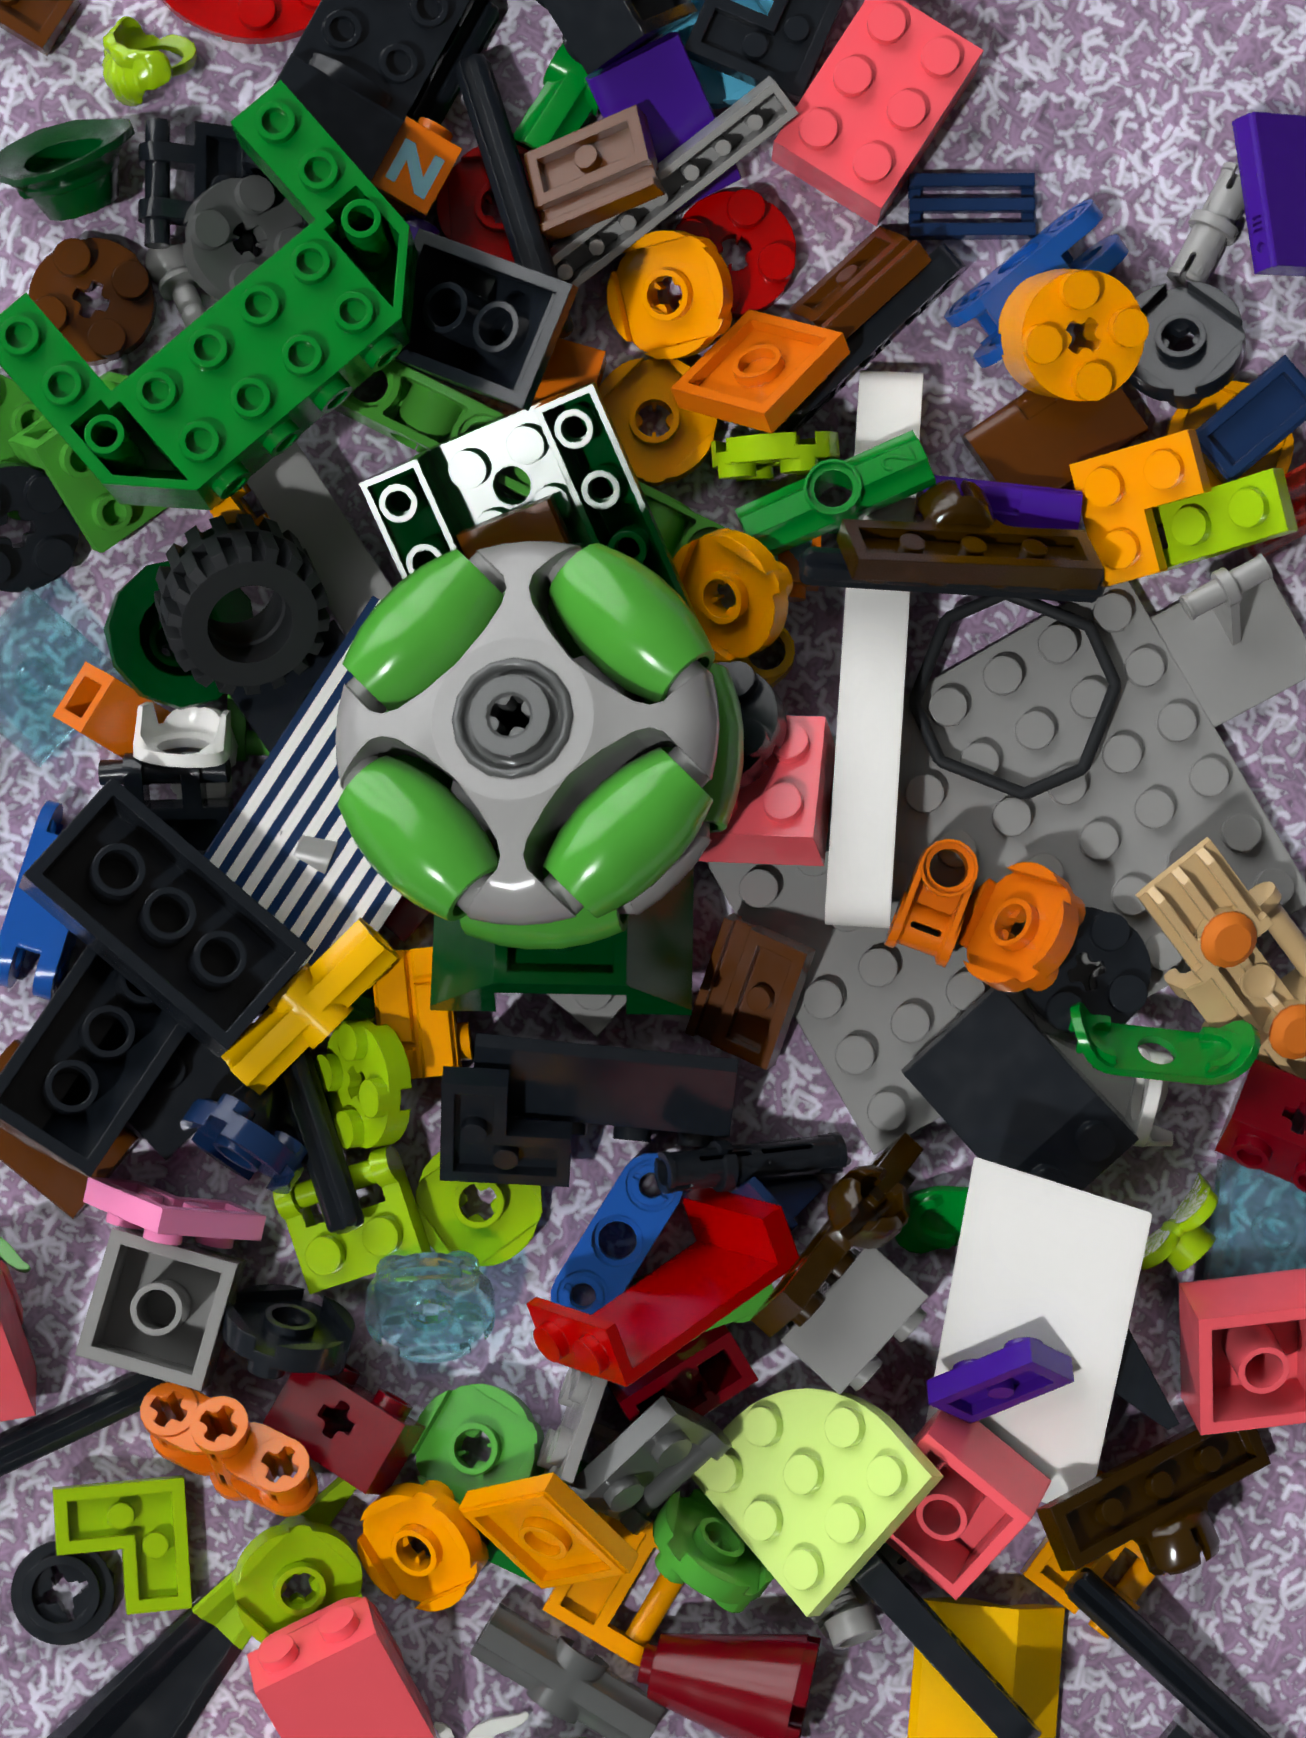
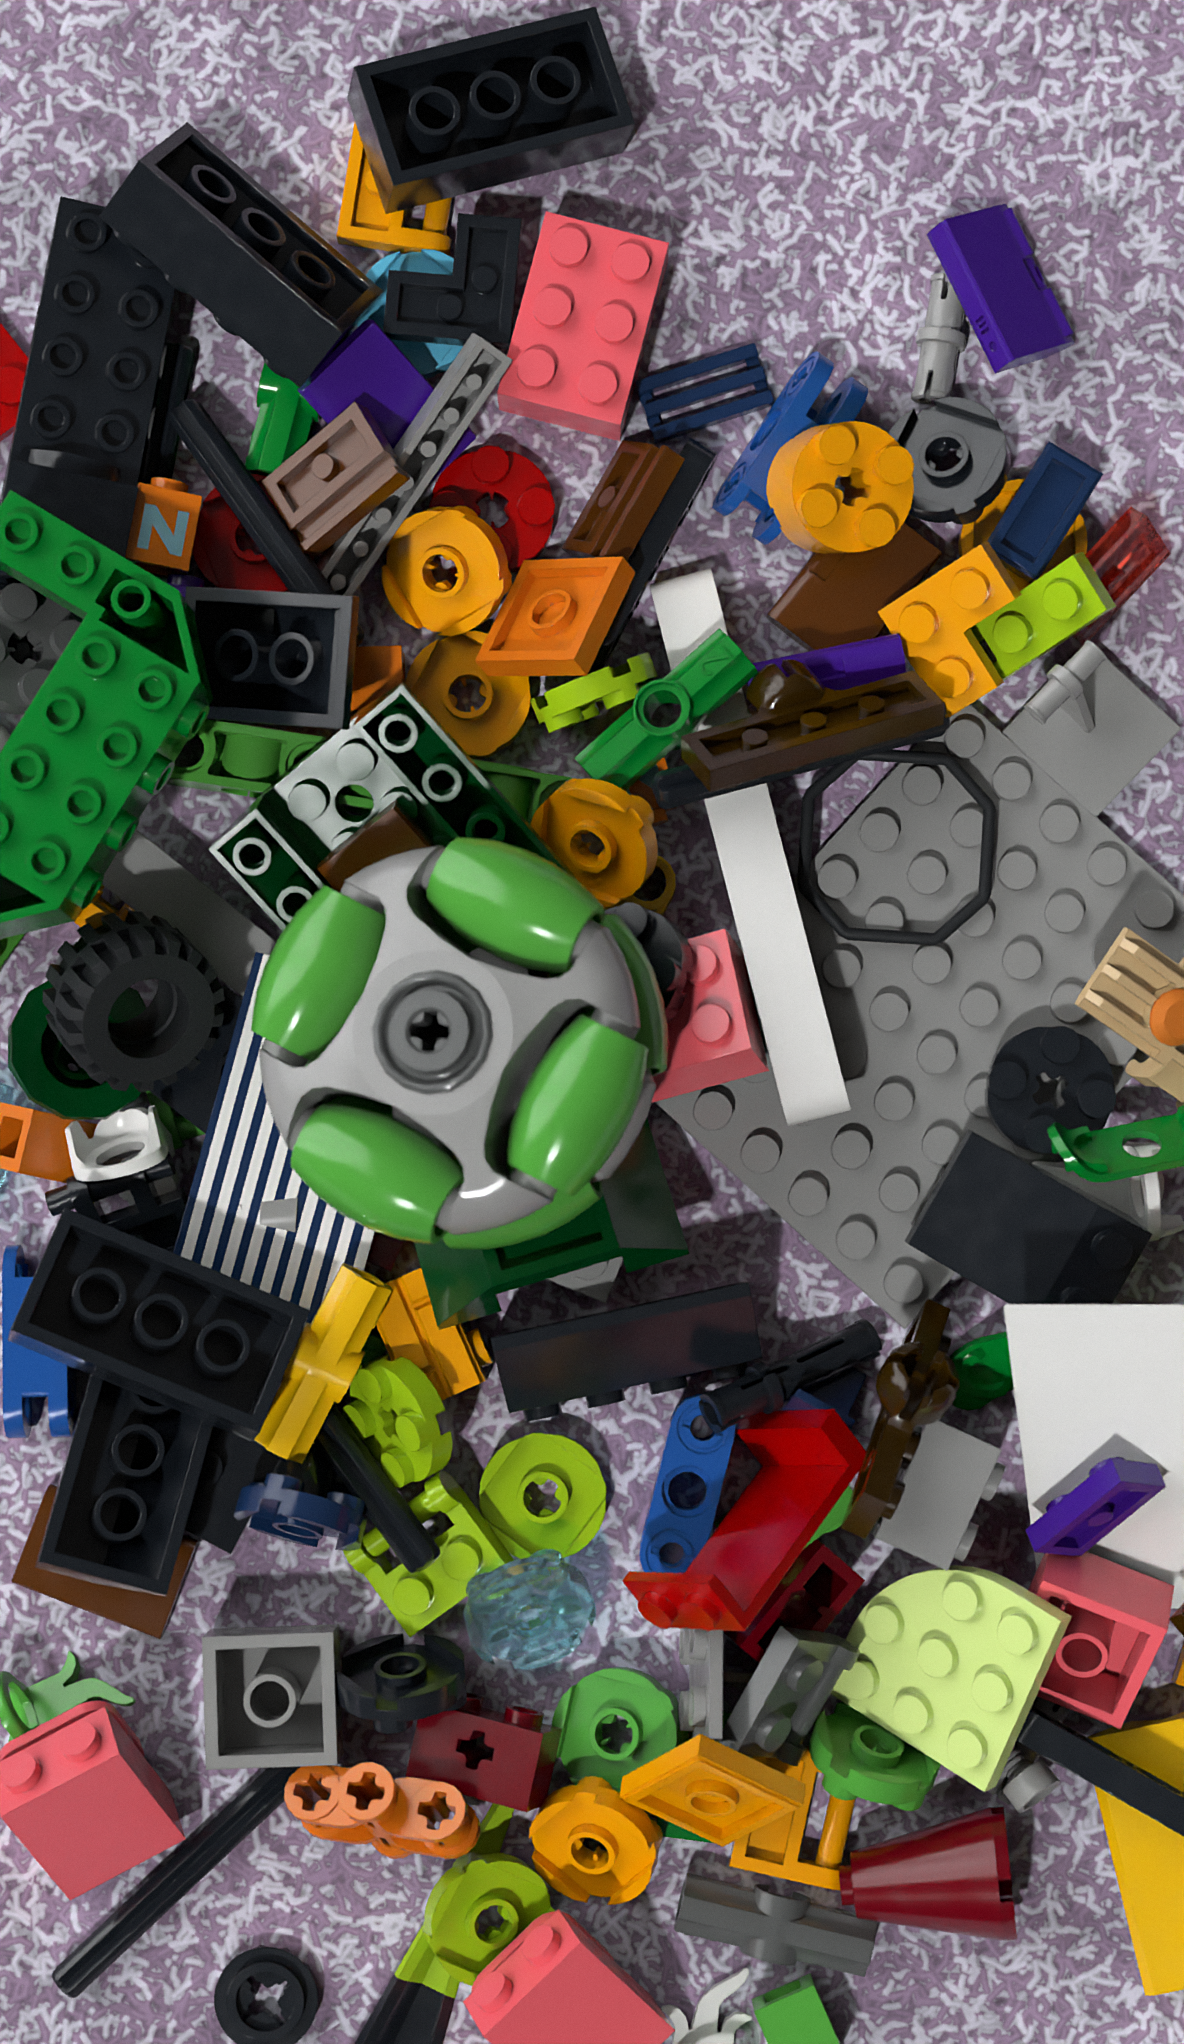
camera: 15 degrees left, 0 degrees up
lime plate [52,1475,192,1615] -> none
bright pink plate [83,1177,266,1249] -> none
black plate [440,1066,573,1187] -> none
reddish brown plate [685,913,816,1070] -> none
orange piece [884,839,979,968] -> none
orange plate [959,862,1086,992] -> none

